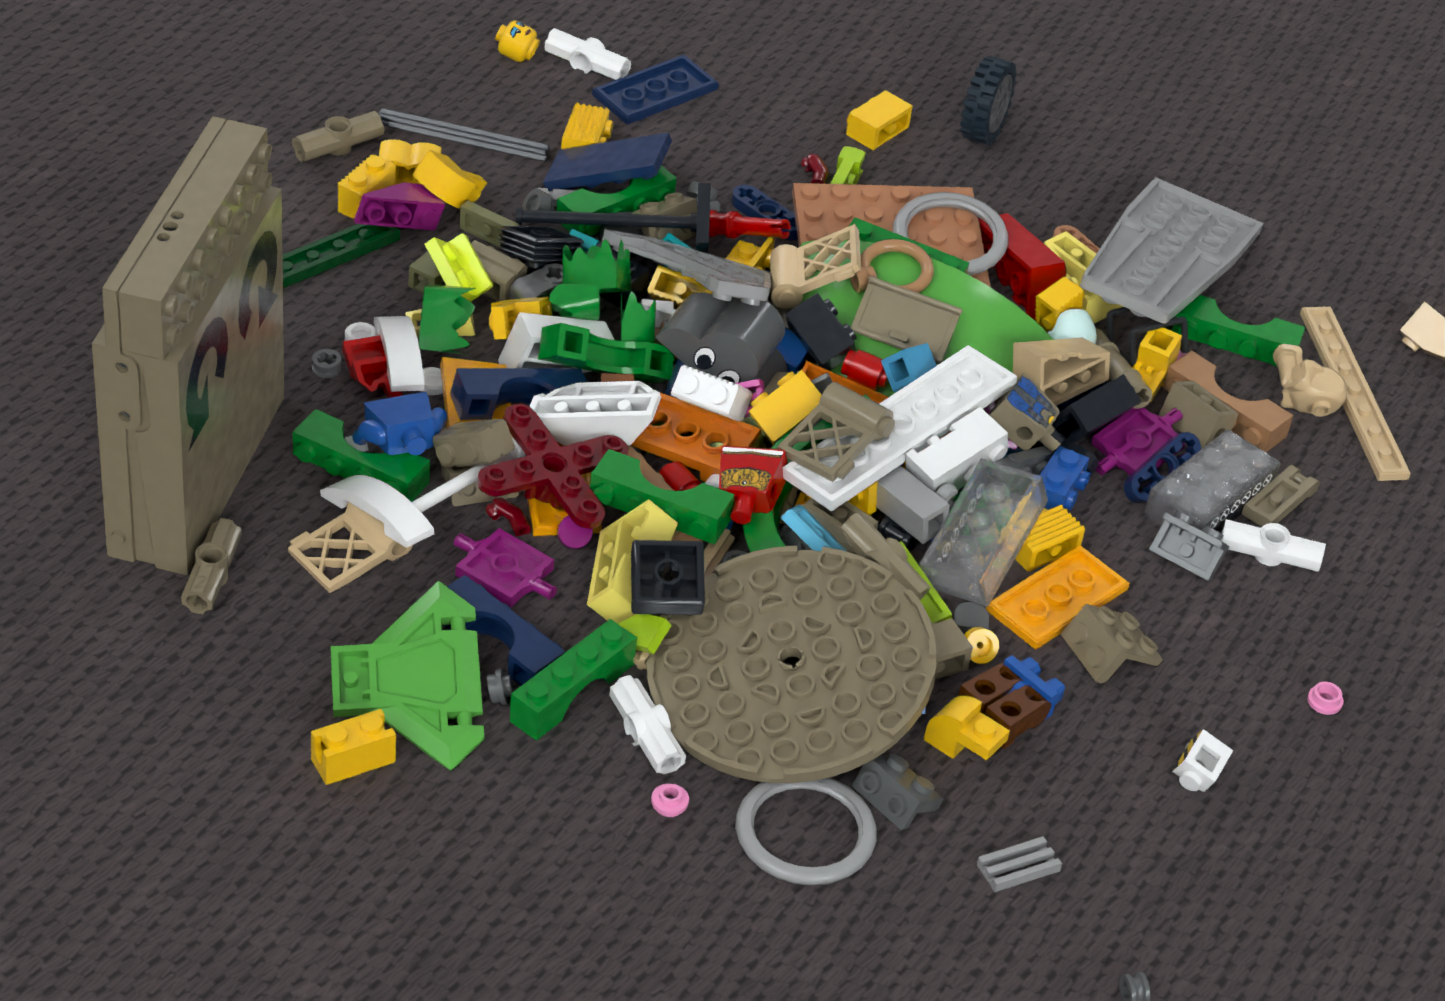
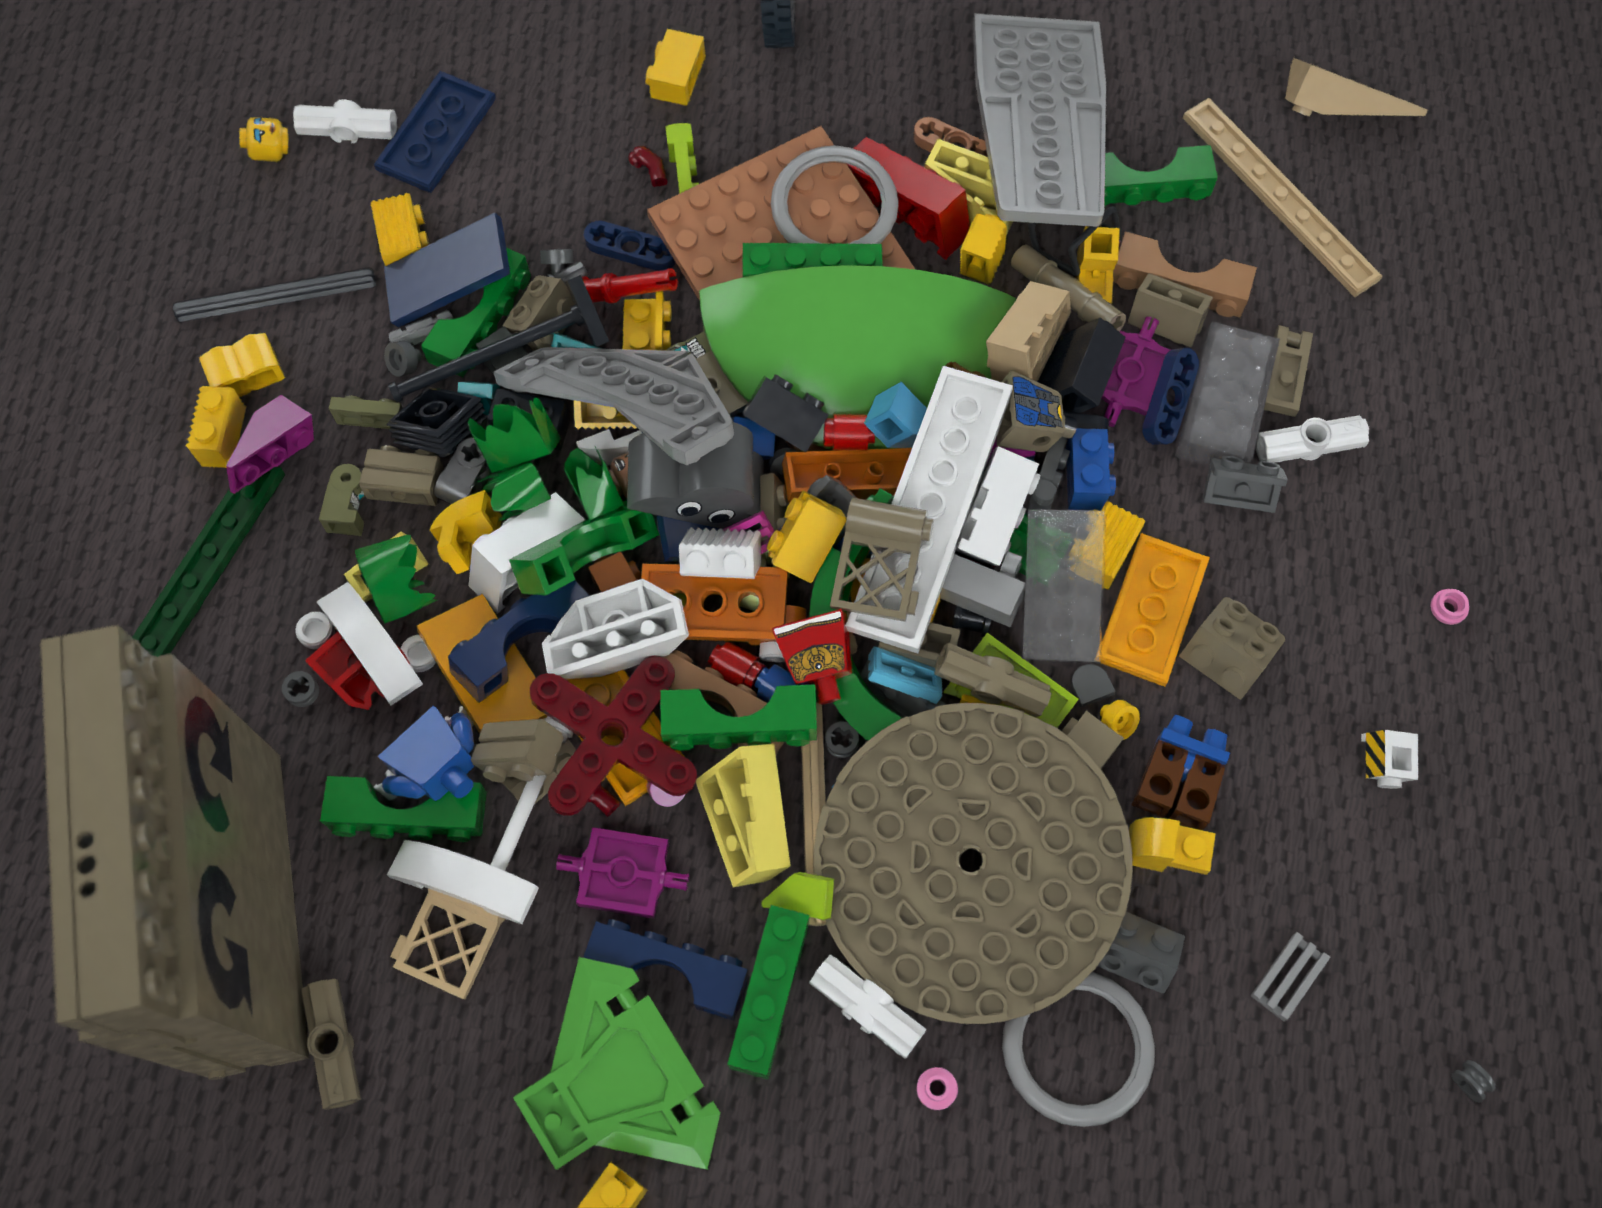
camera: 20 degrees left, 25 degrees up
dark tan piece [292,111,384,163] -> none
yellow brick [412,150,487,209] -> none
neon yellow bracket [425,234,493,302] -> none
dark grey plate [487,669,514,706] -> none
black brick [631,540,705,615] -> none
tan piece [770,224,861,309] -> none
medium nougat piece [850,239,934,293] -> none
dark tan door [851,276,963,363] -> none
light aqua hair [1048,309,1097,344] -> none
tan head [1273,344,1347,416] -> none

